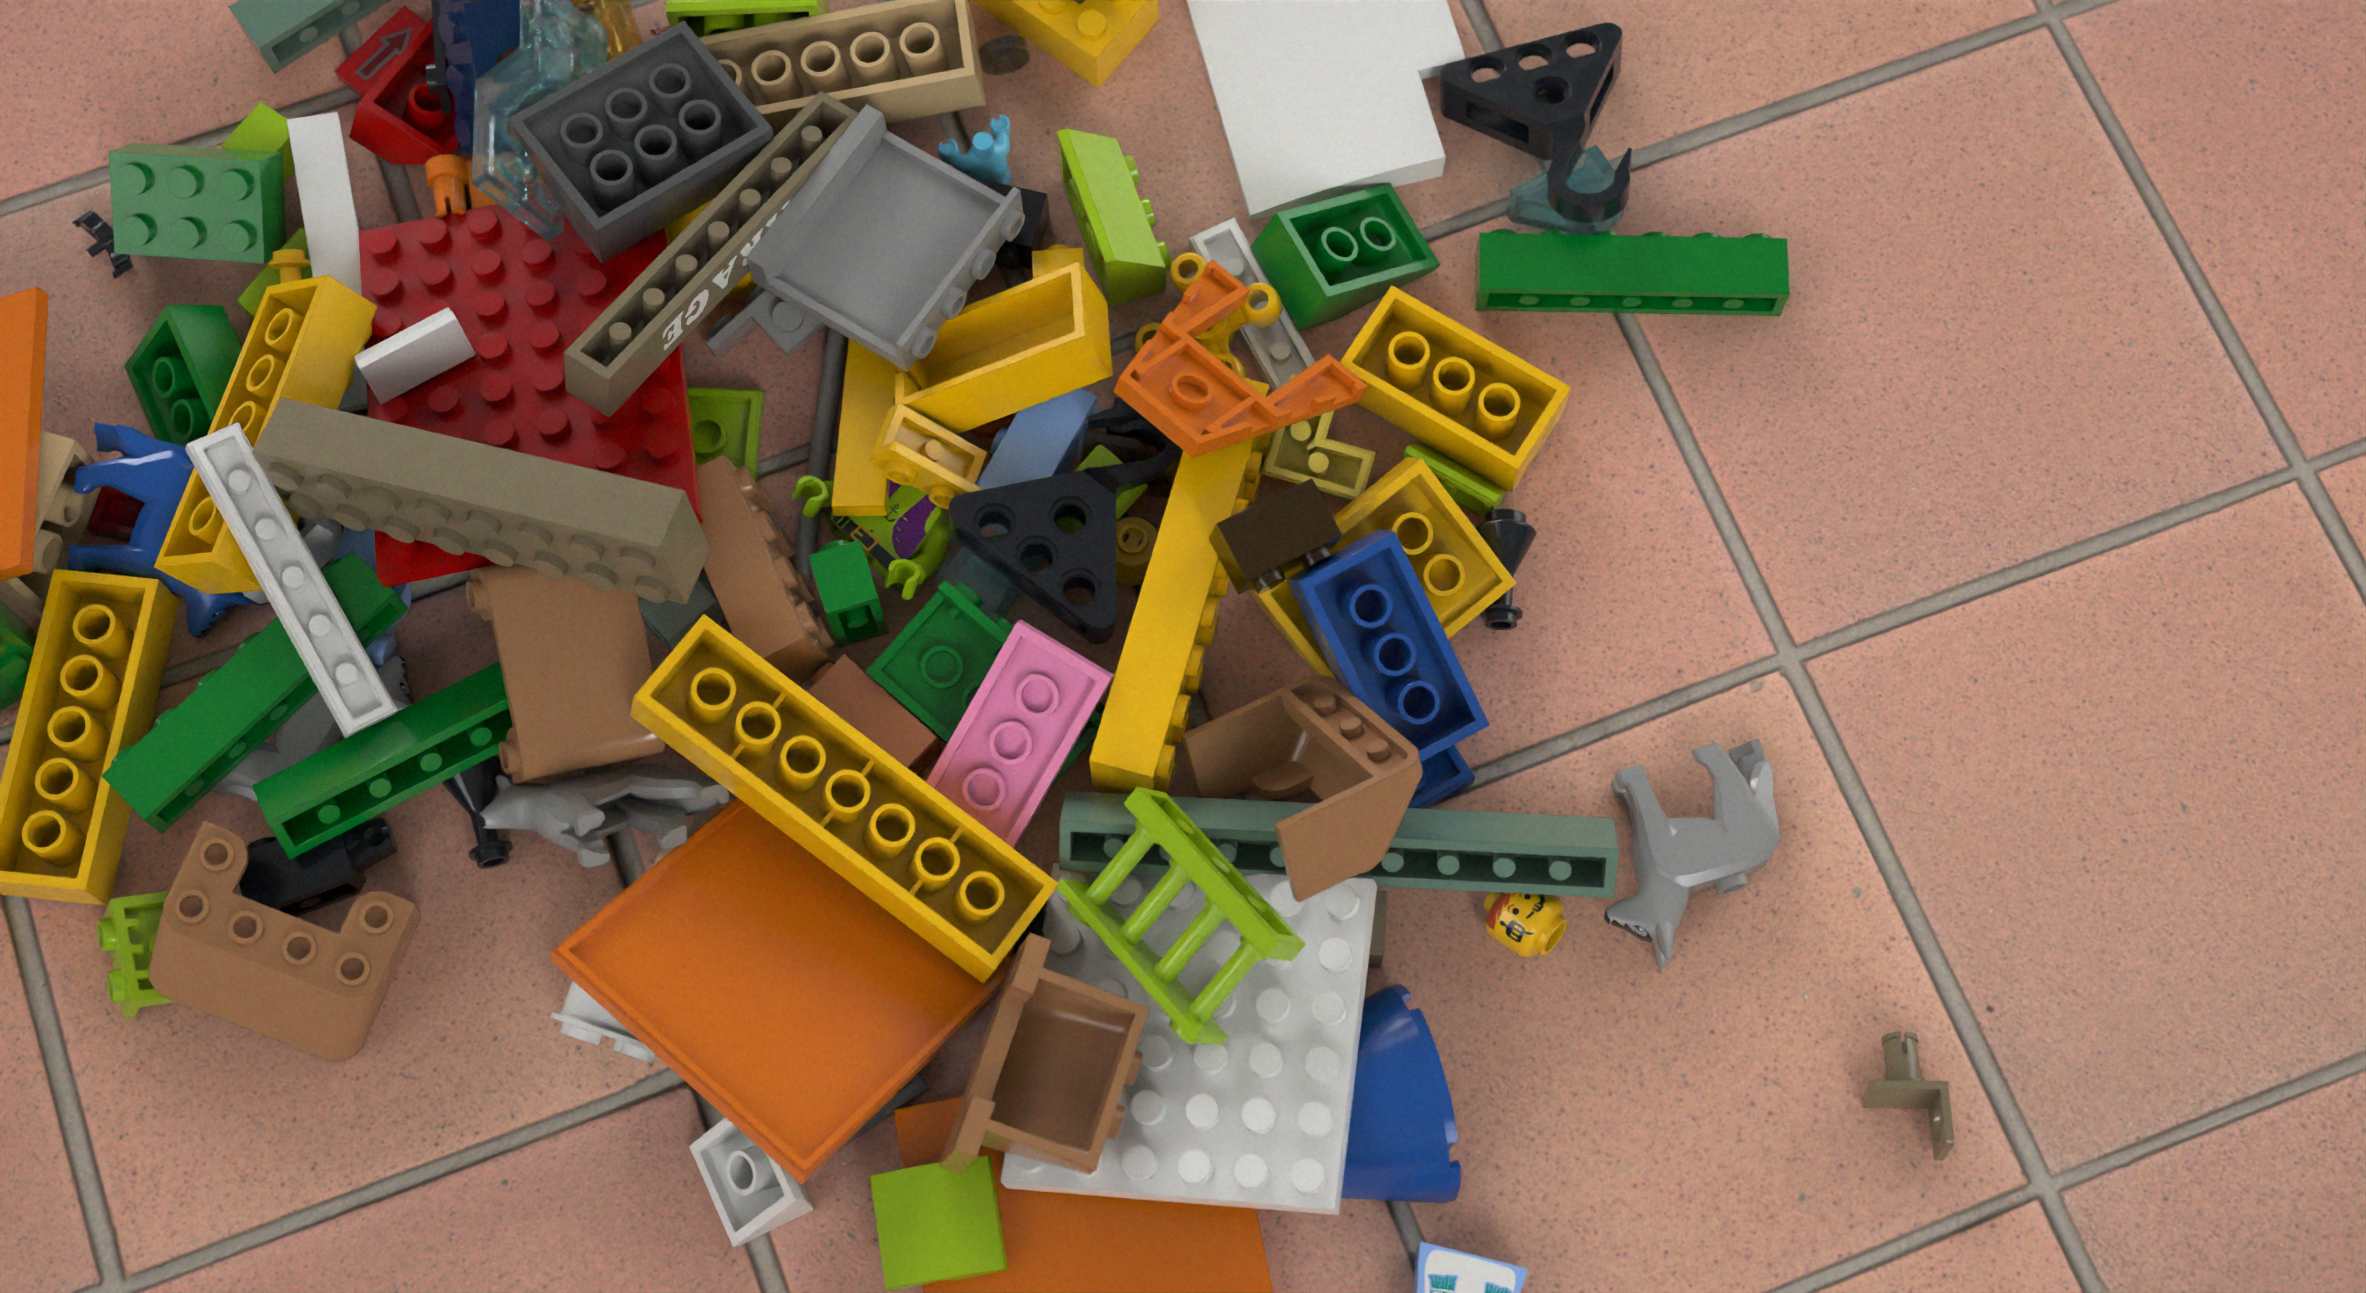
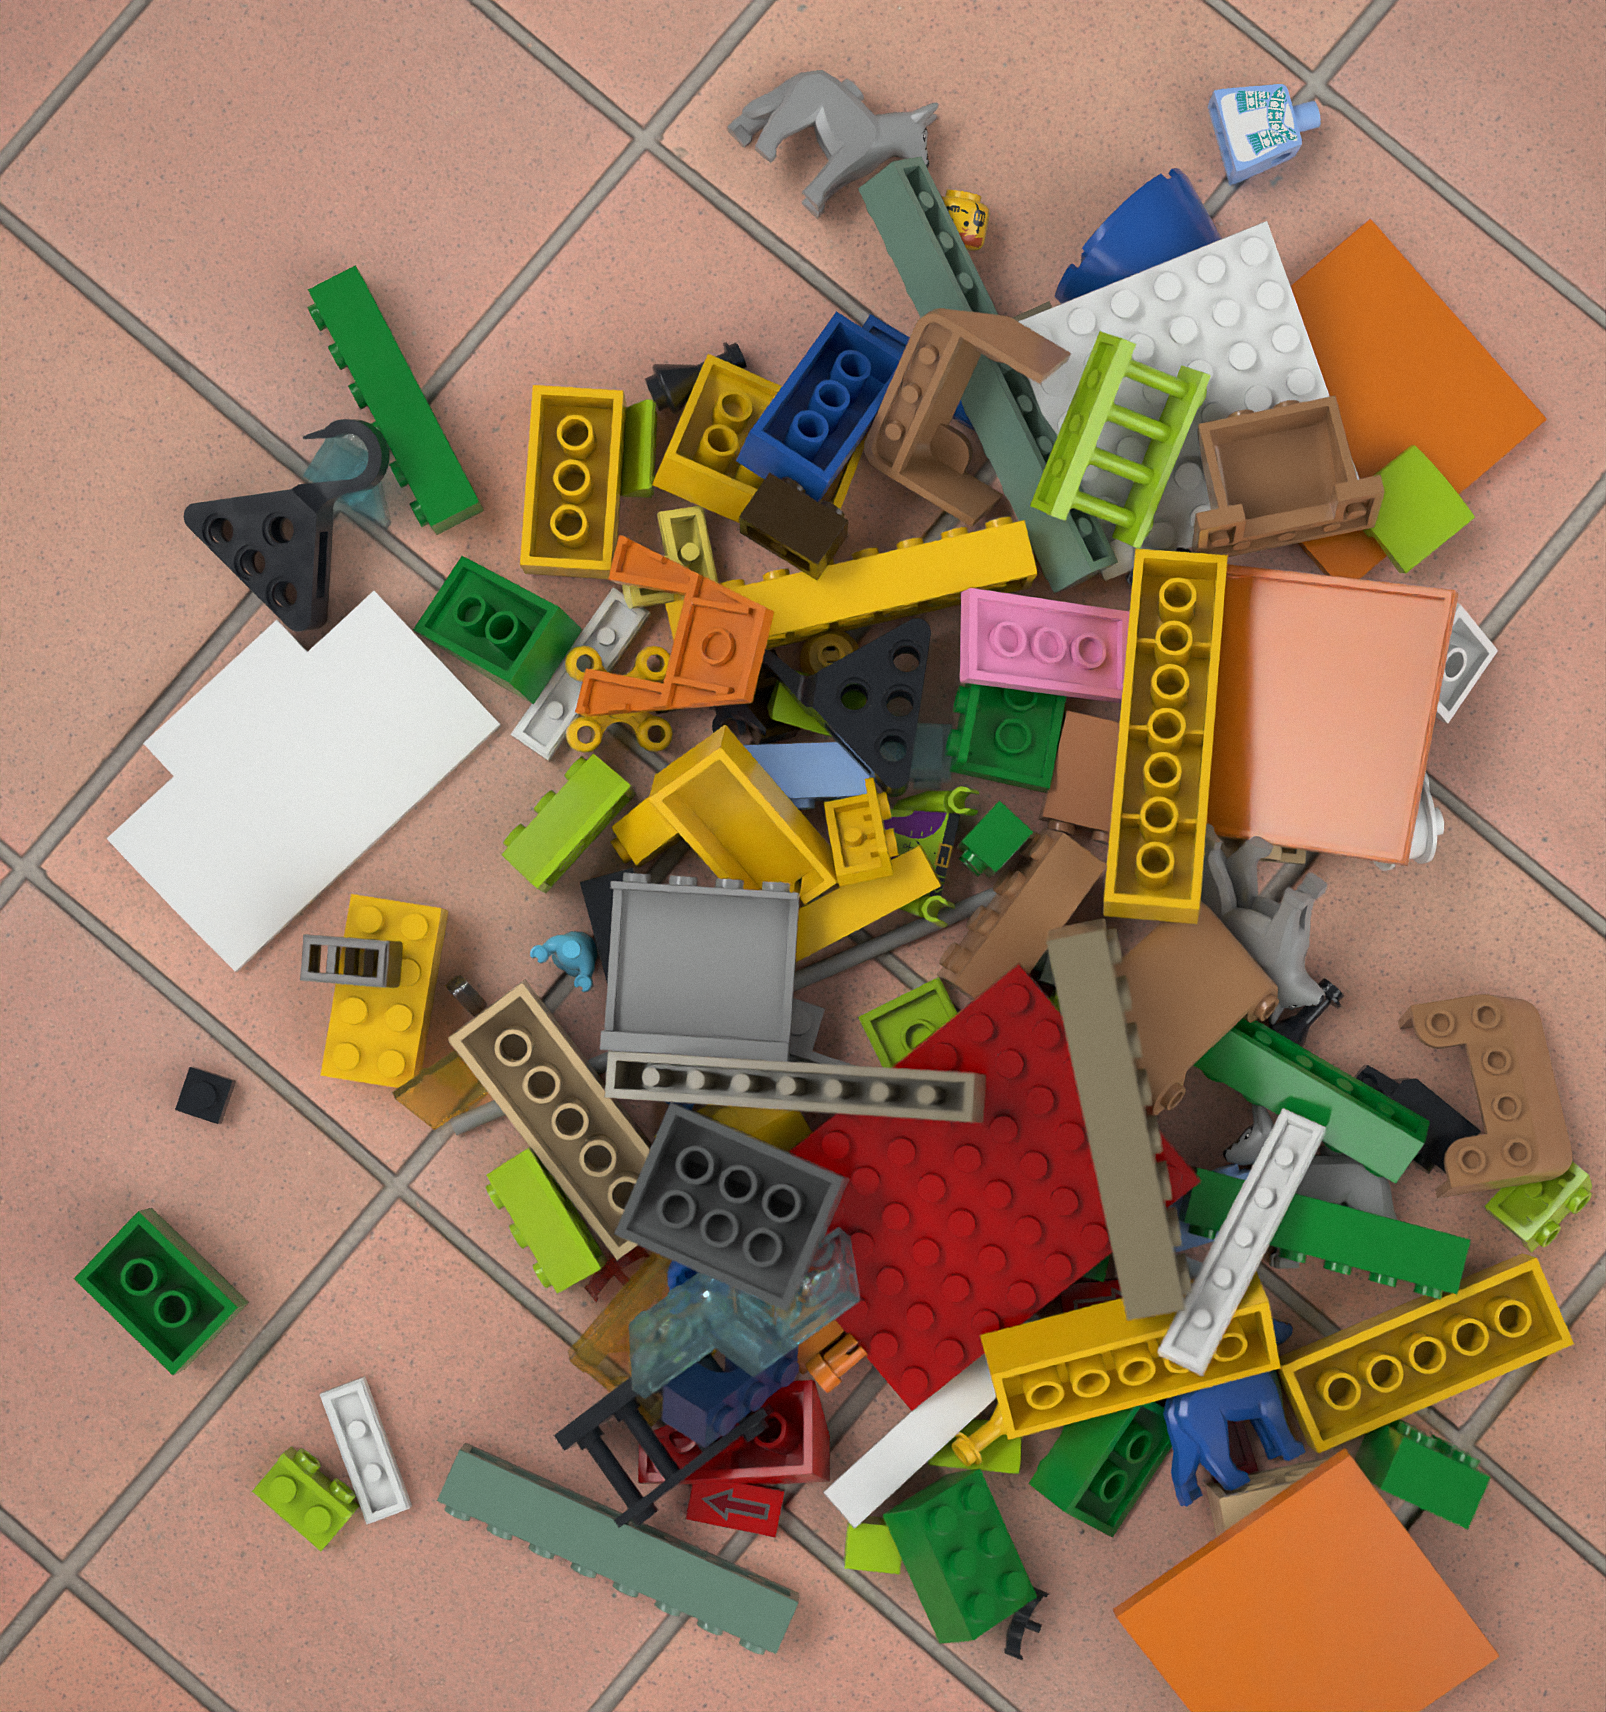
camera: 120 degrees left, 15 degrees up
white panel [353,307,476,404] -> none

